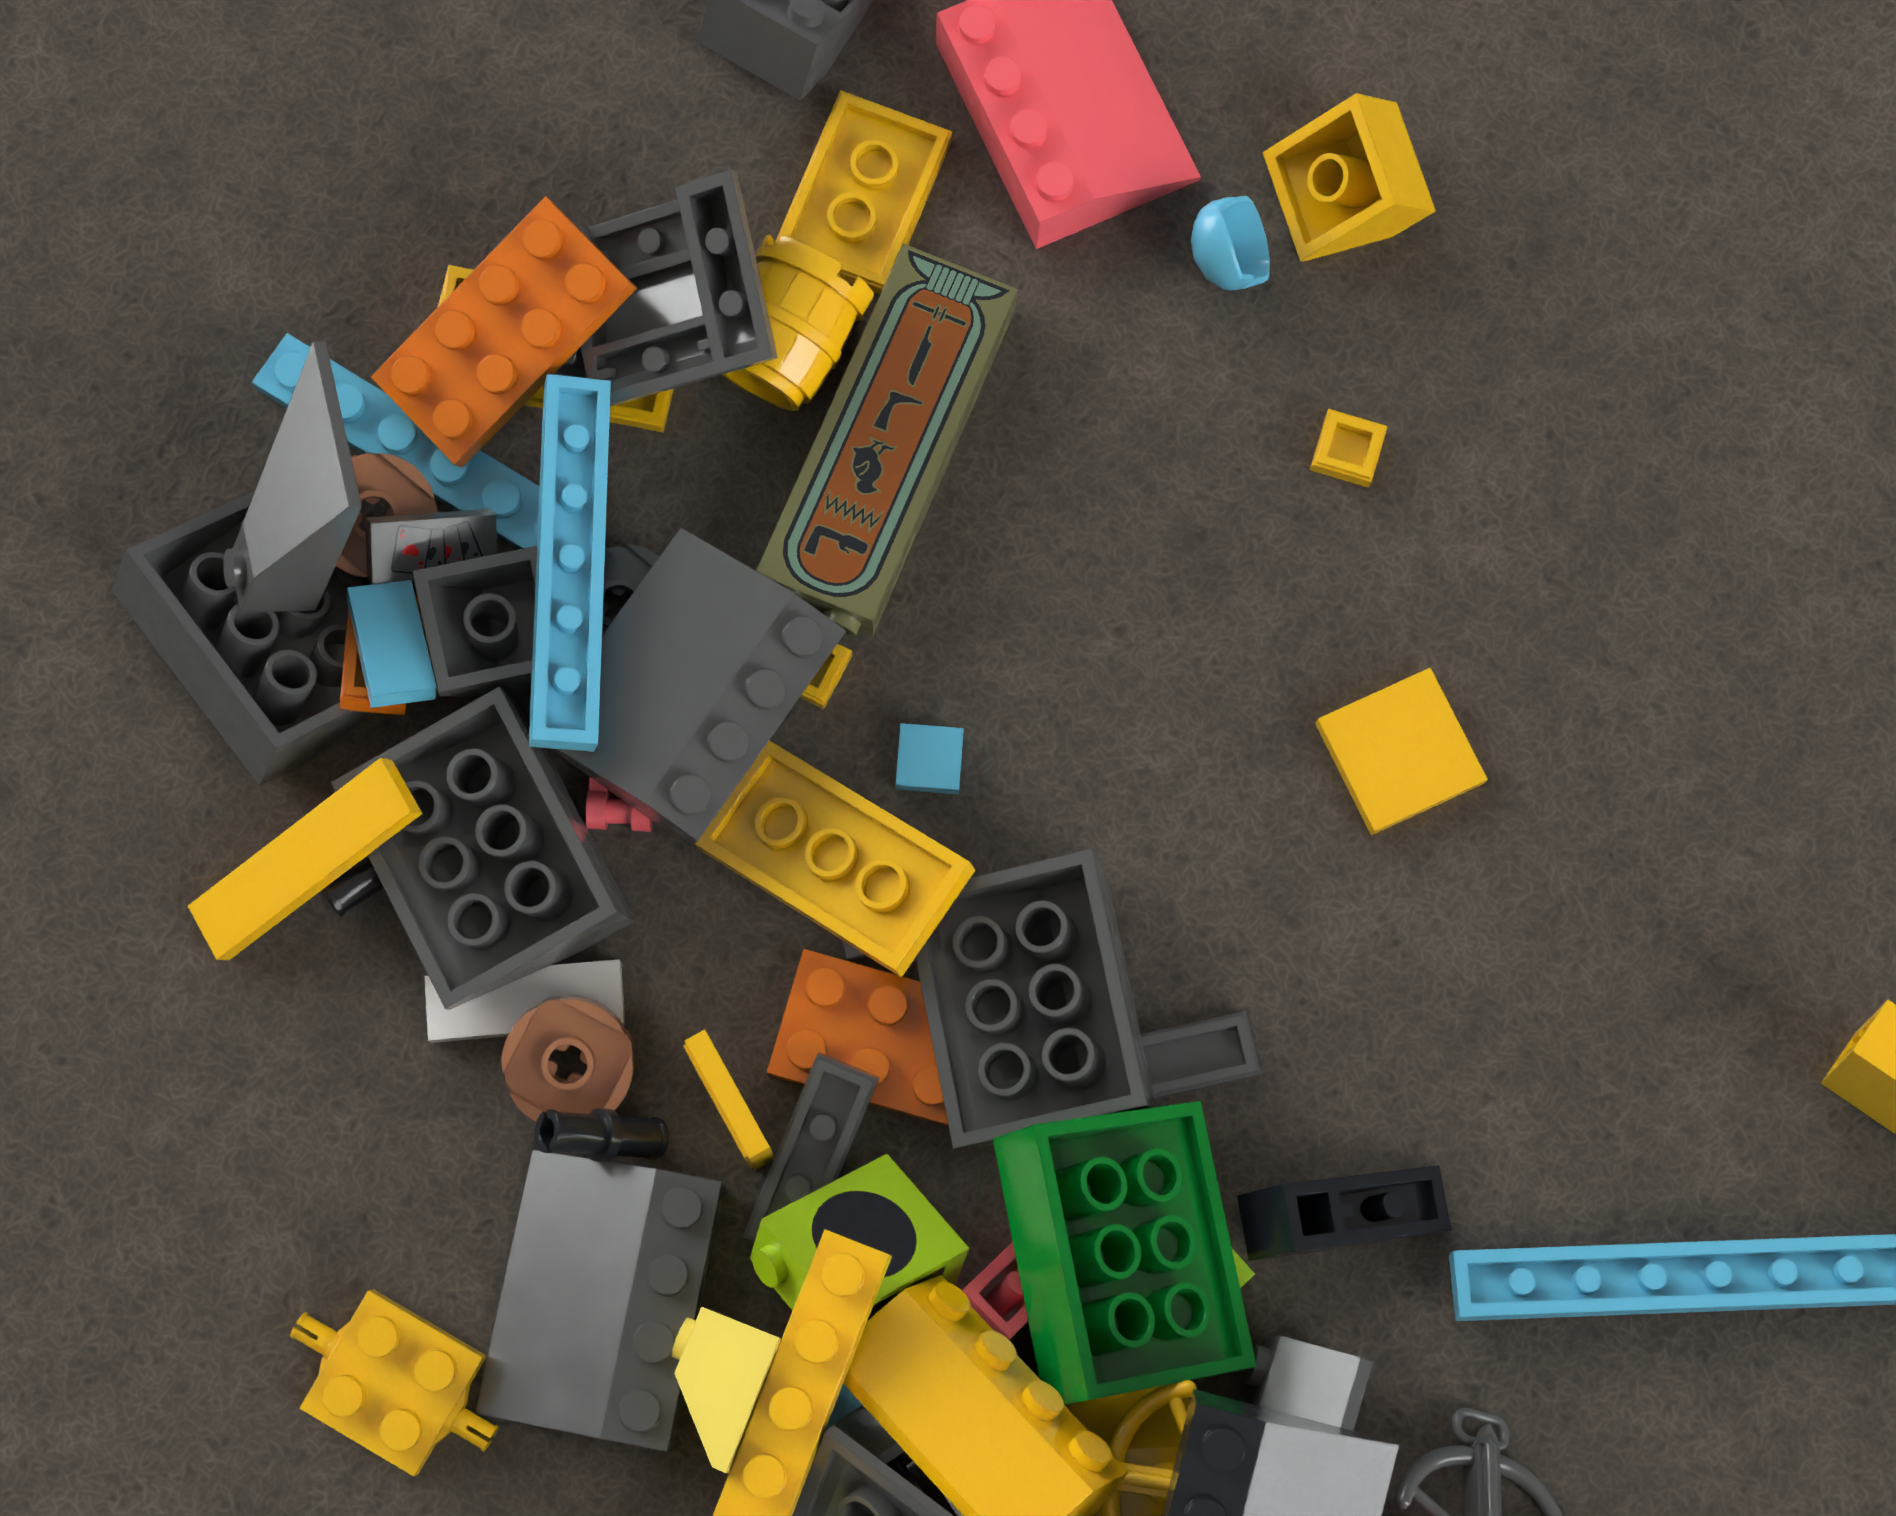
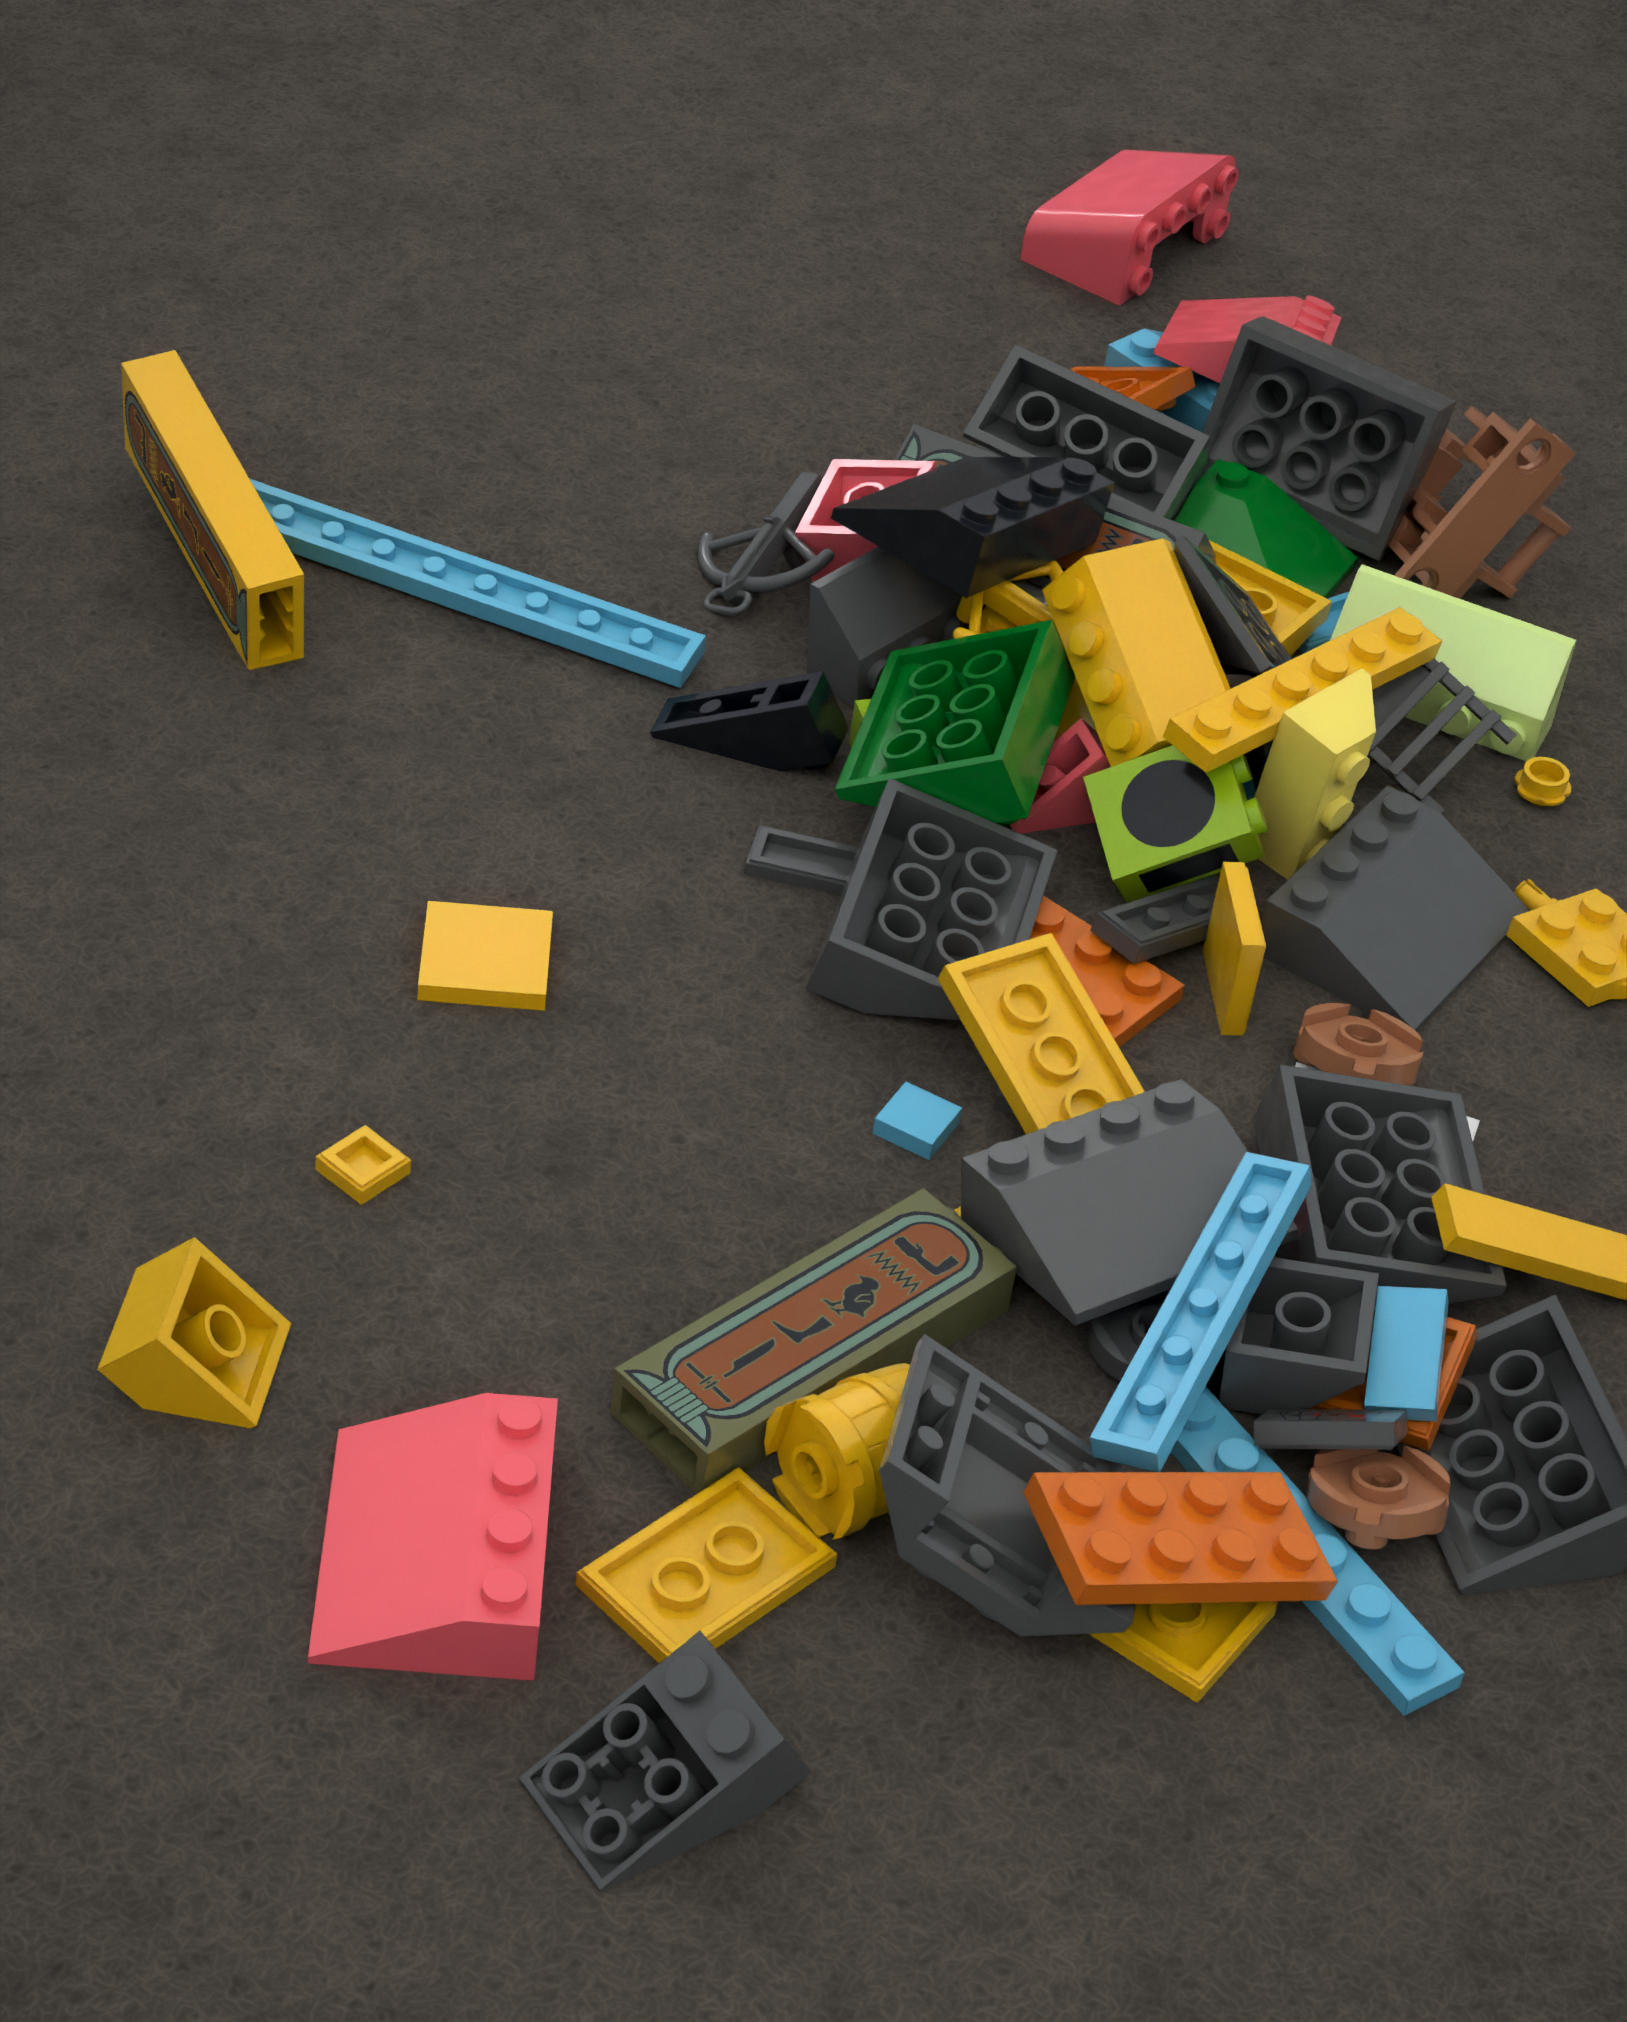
camera: 155 degrees left, 35 degrees down
slope [223,342,362,612] -> none
black pin [535,1108,669,1162] -> none
medium azure hair [1191,196,1270,291] -> none

